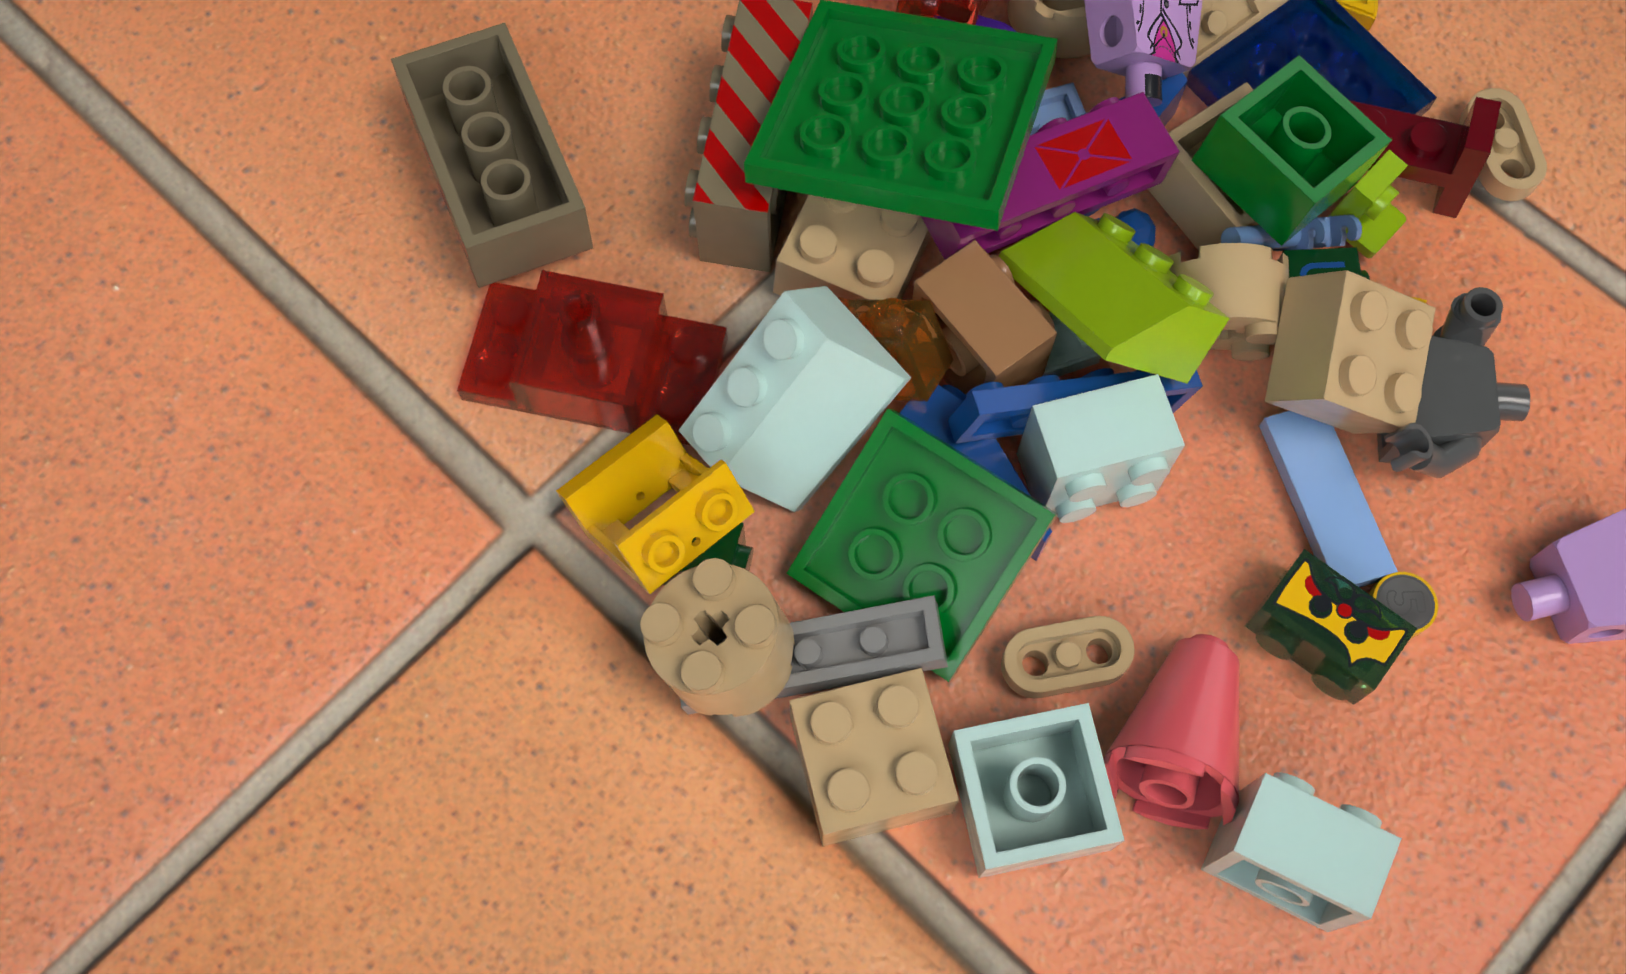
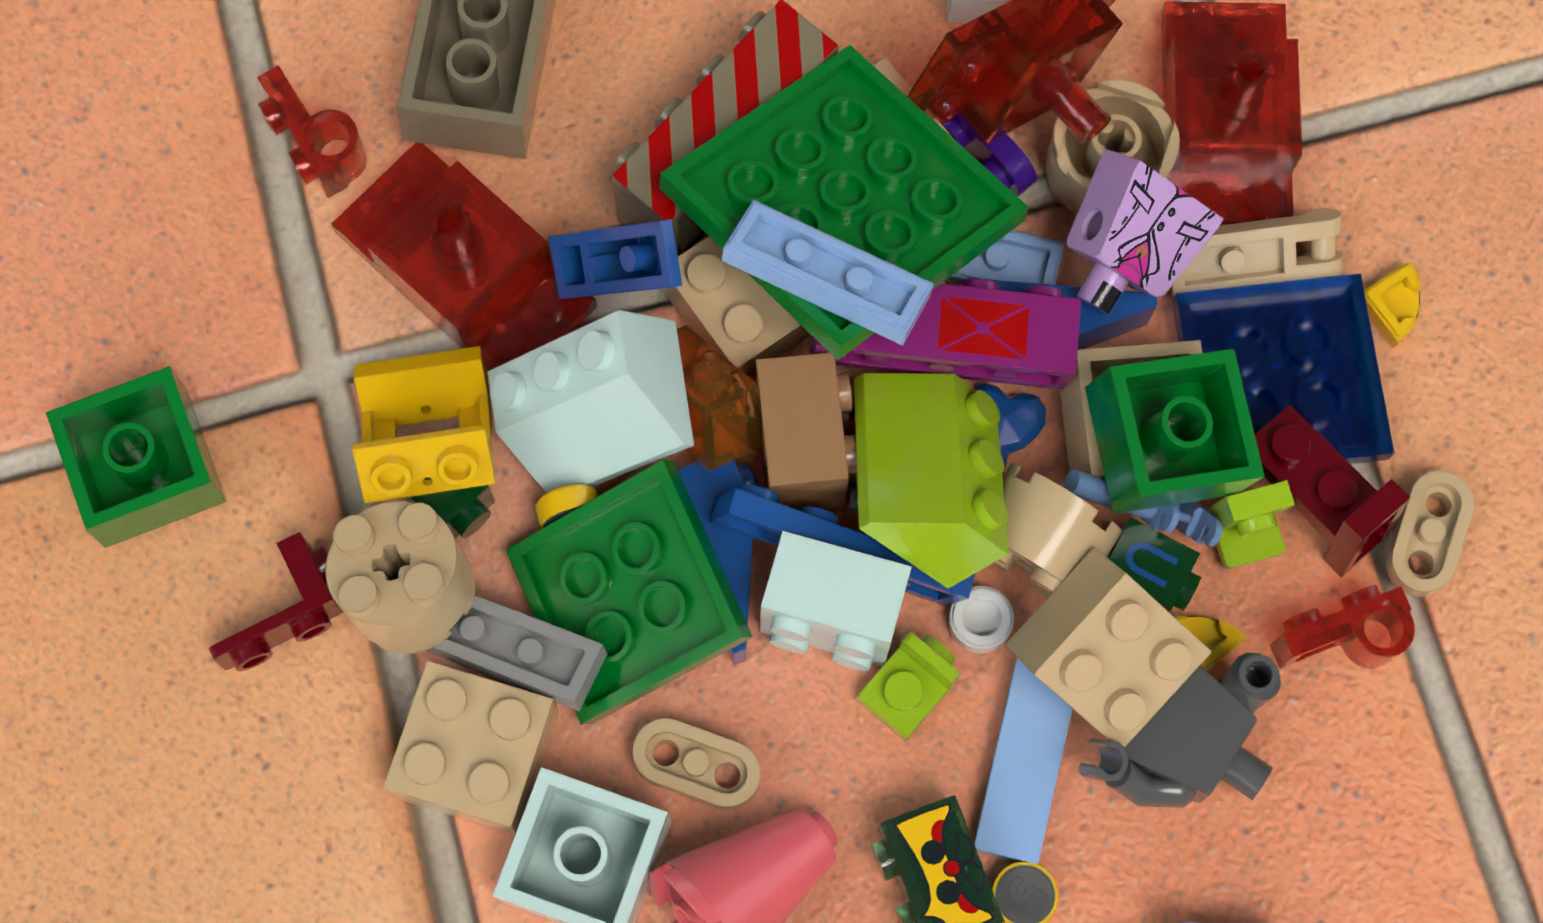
camera: 30 degrees right, 5 degrees up
none -> green brick [46,366,227,548]
none -> dark red bracket [209,532,343,671]
none -> clear red plate [257,65,367,198]
none -> yellow tile [535,484,598,529]
none -> blue slope [549,219,683,299]
none -> light blue tile [722,200,934,346]
none -> lime bracket [856,631,960,742]
none -> white tile [948,586,1014,653]
none -> clear red plate [1269,585,1415,669]

